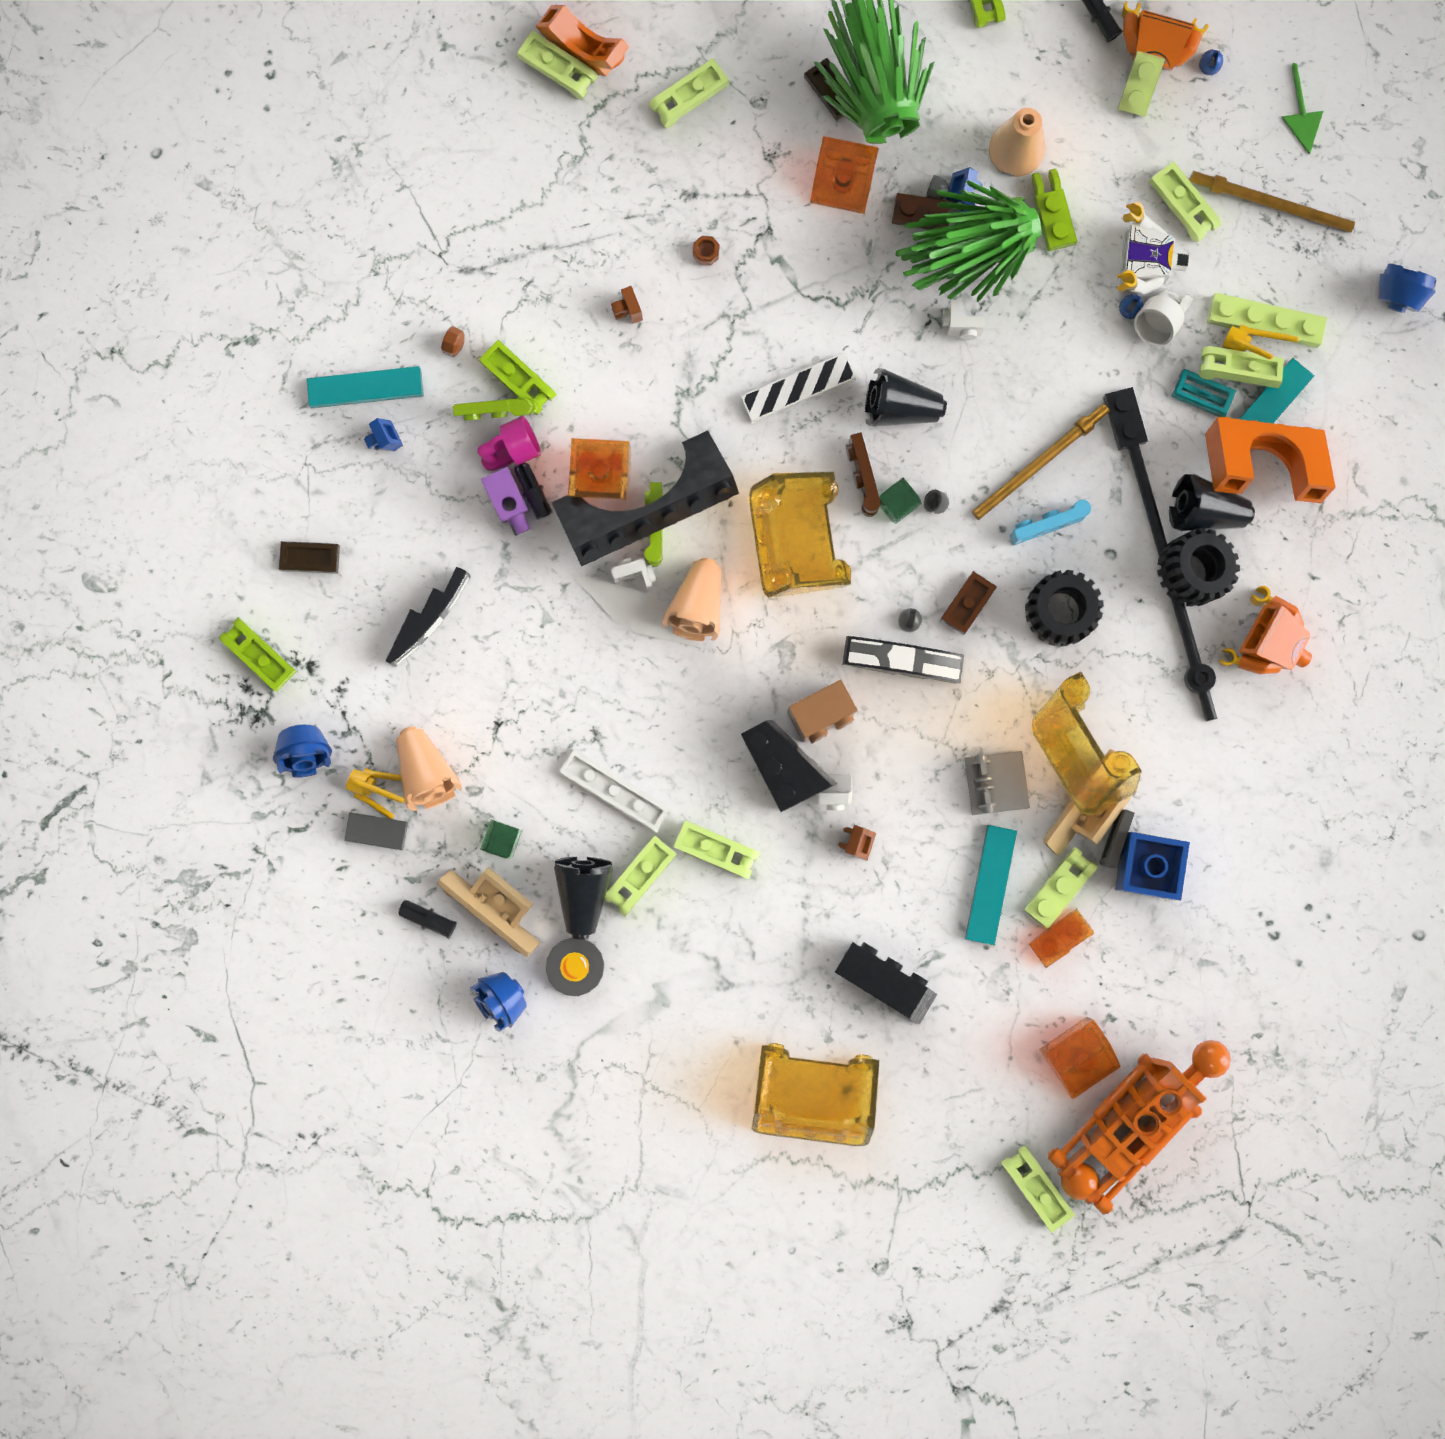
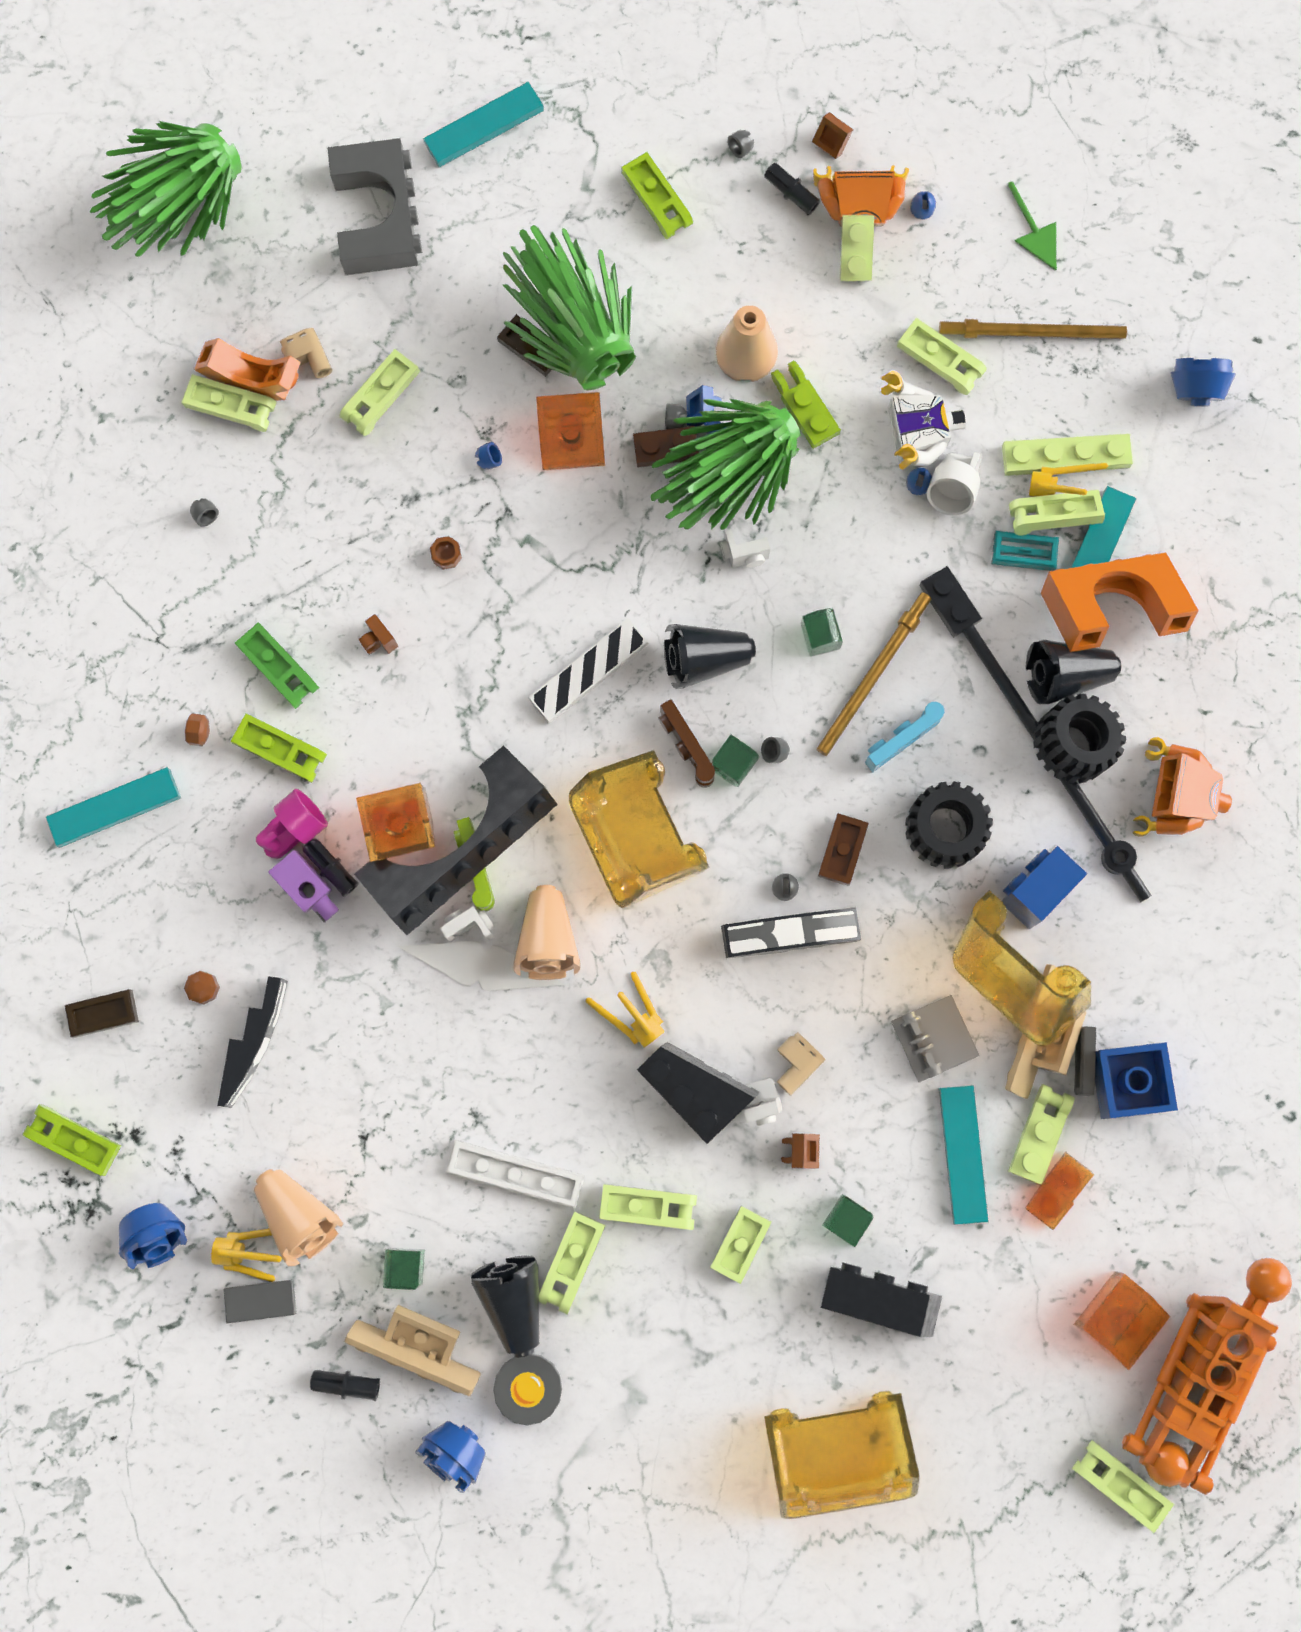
camera: 15 degrees left, 5 degrees down
blue tile [364,418,403,451] -> none
lime hinge [453,397,538,421] -> none
medium nougat brick [787,680,858,744] -> none
none -> dark orange tile [184,971,220,1005]
none -> dark grey hinge [190,498,219,527]
none -> bright green plate [235,622,320,709]
none -> tan piece [280,328,332,378]
none -> blue hinge [475,442,502,470]
none -> yellow plant [585,972,665,1048]
none -> yellowish green plate [710,1206,772,1284]
none -> tan piece [777,1032,825,1096]
none -> clear green piece [801,608,843,657]
none -> clear green piece [822,1194,873,1247]
none -> blue brick [1000,846,1088,929]

